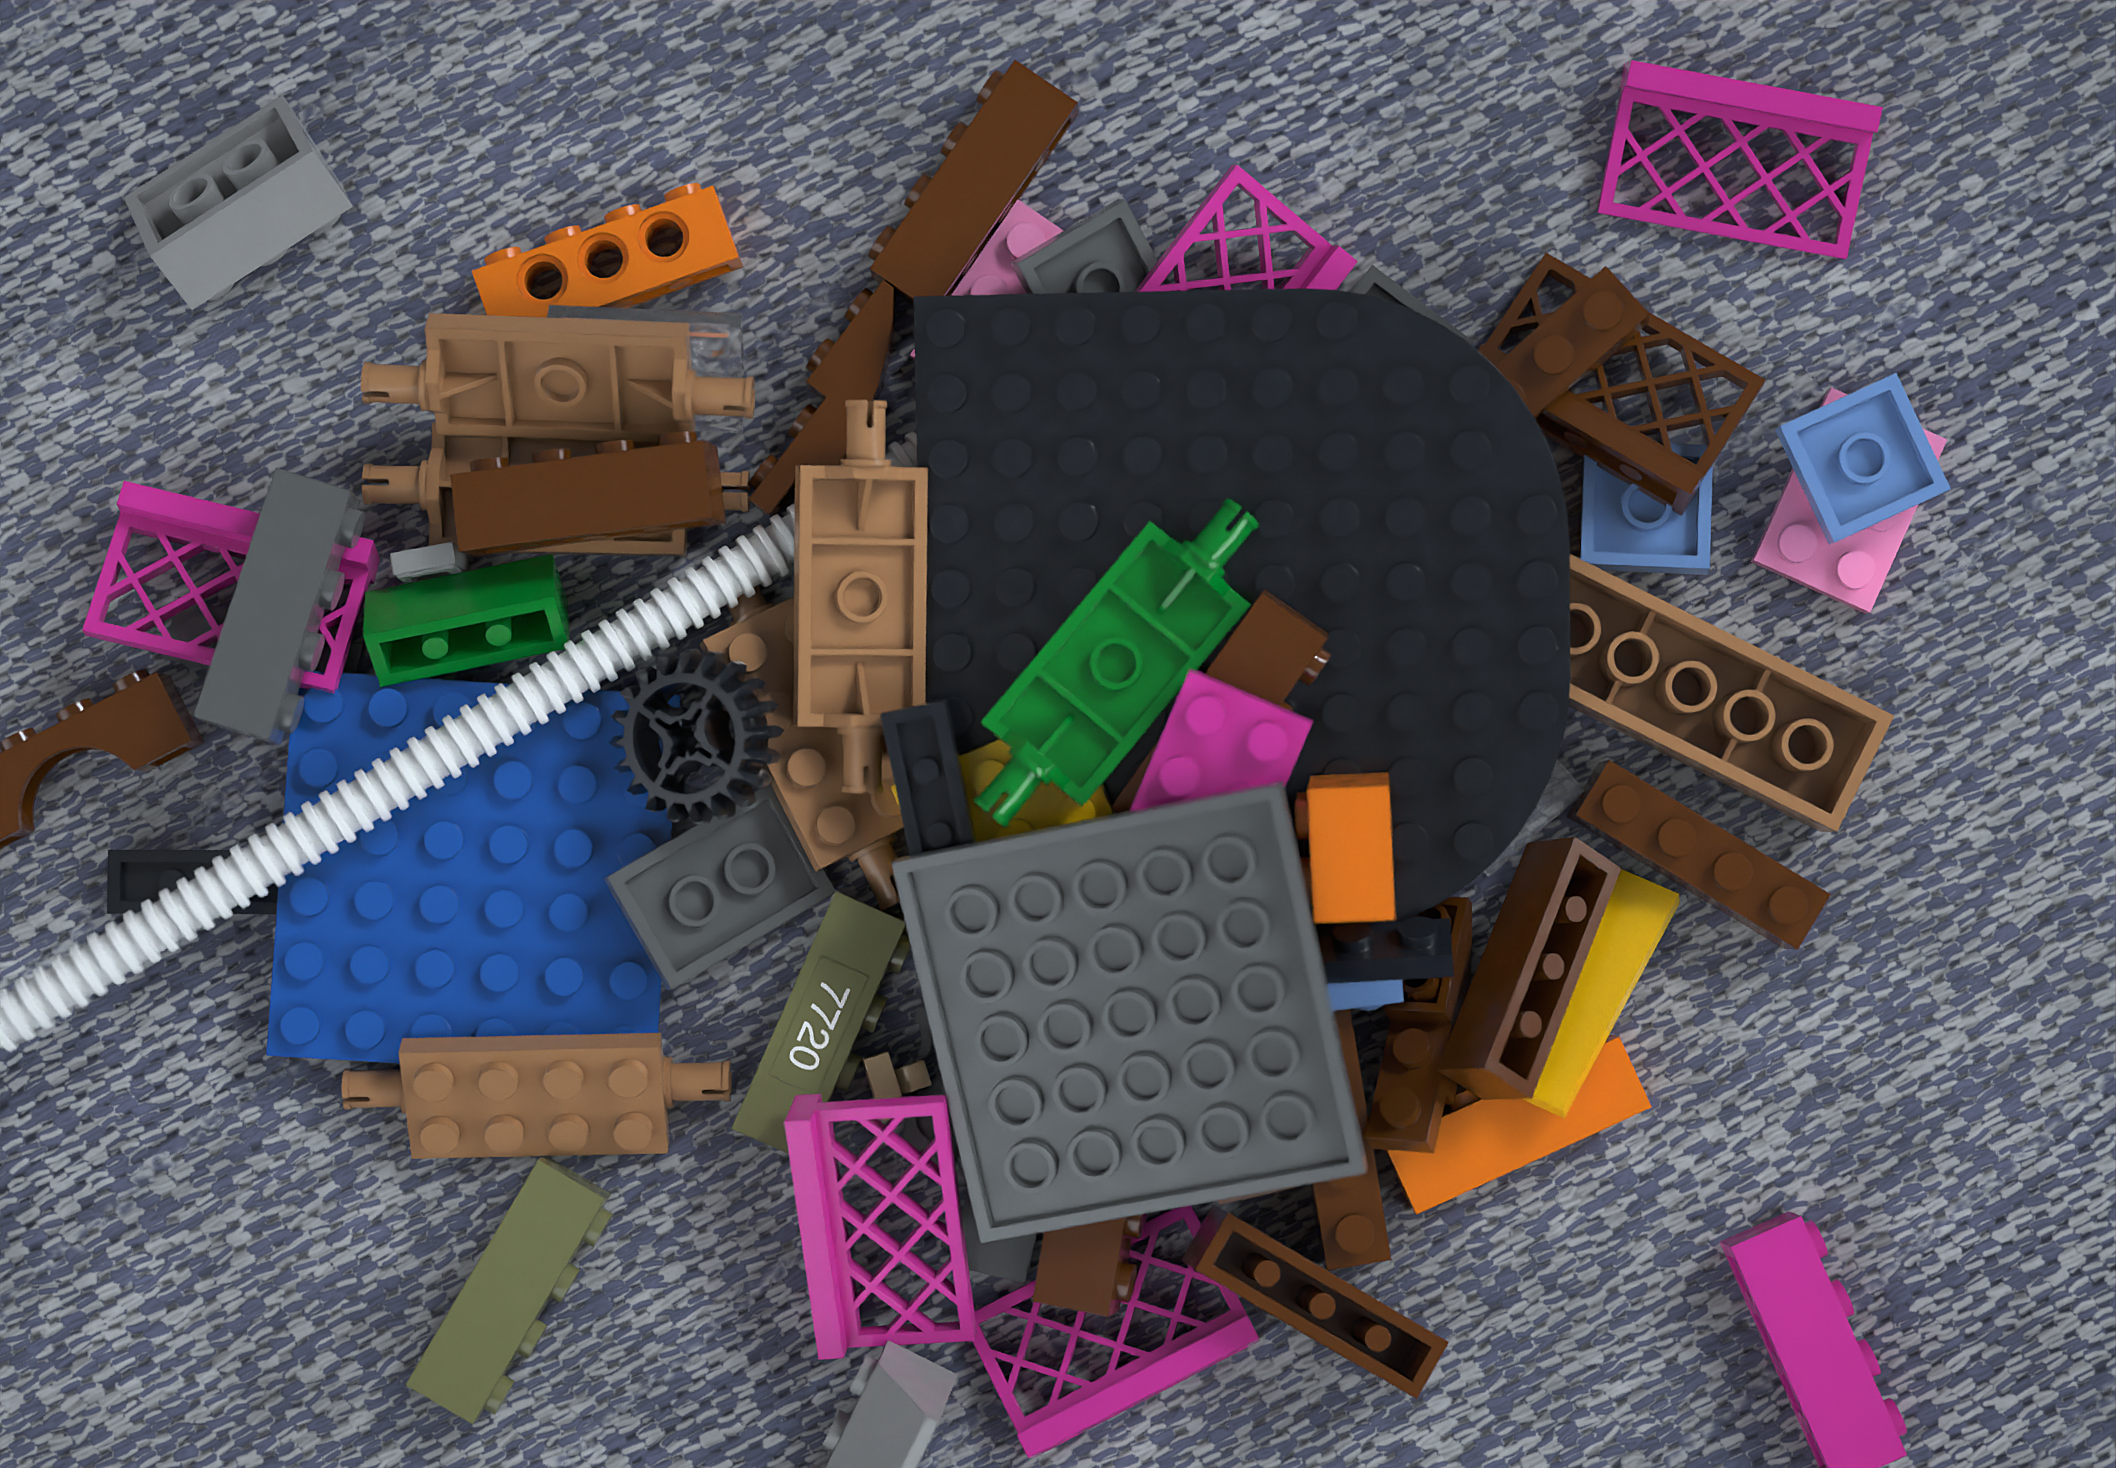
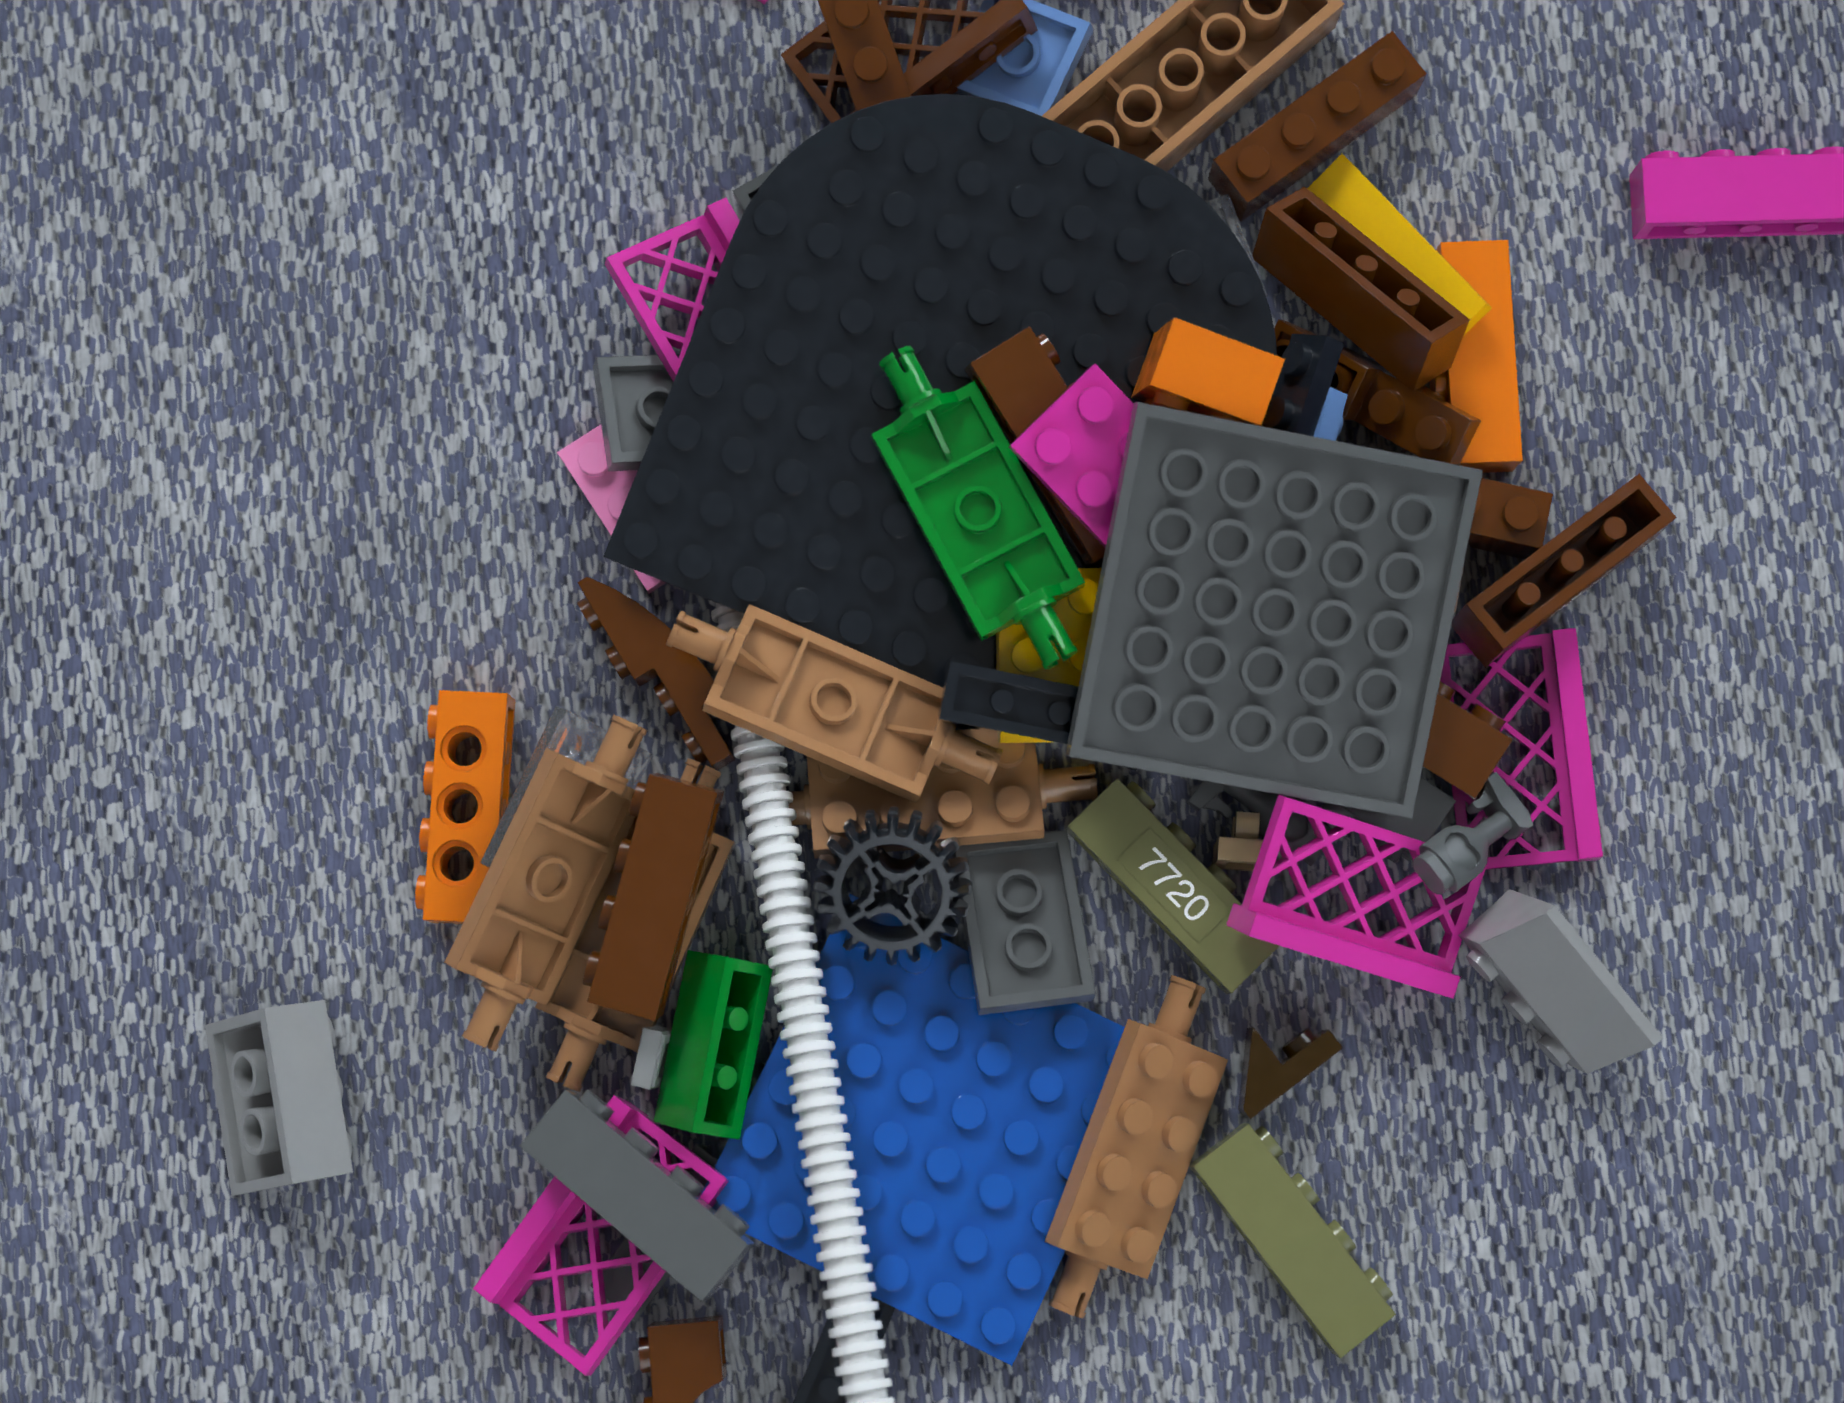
camera: 60 degrees left, 5 degrees down
reddish brown brick [868,60,1078,307] -> none
none -> dark brown slope [1238,1027,1343,1119]
none -> dark grey piece [1412,772,1533,895]

